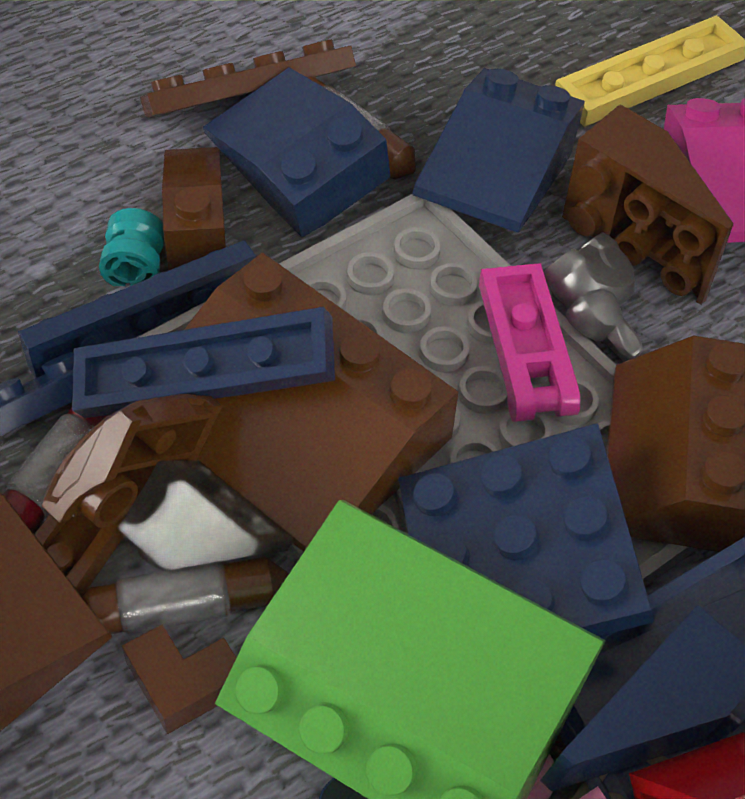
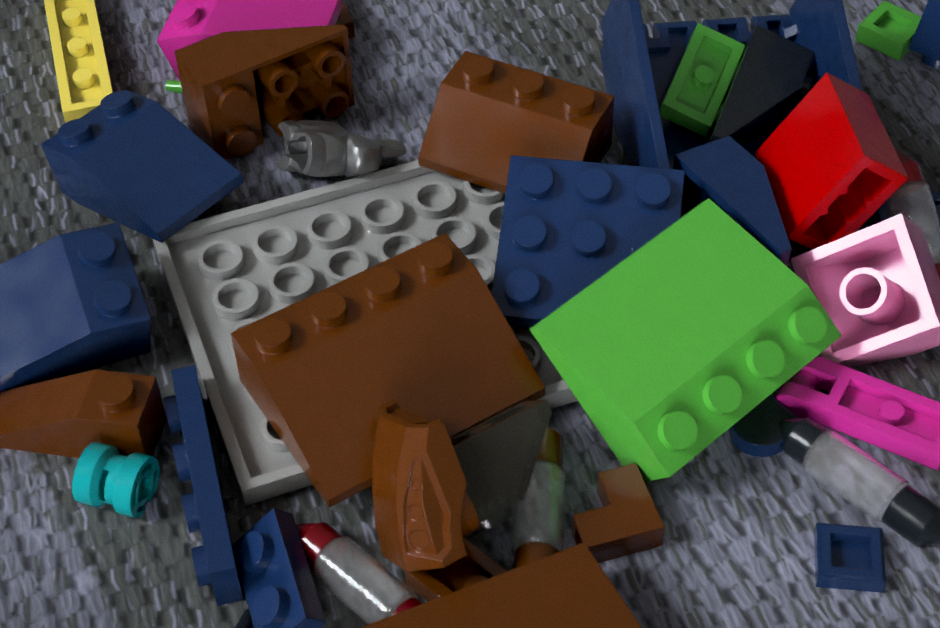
camera: 70 degrees left, 5 degrees down
dark blue plate [72,307,335,418] -> none
dark pink plate [479,263,580,422] -> none

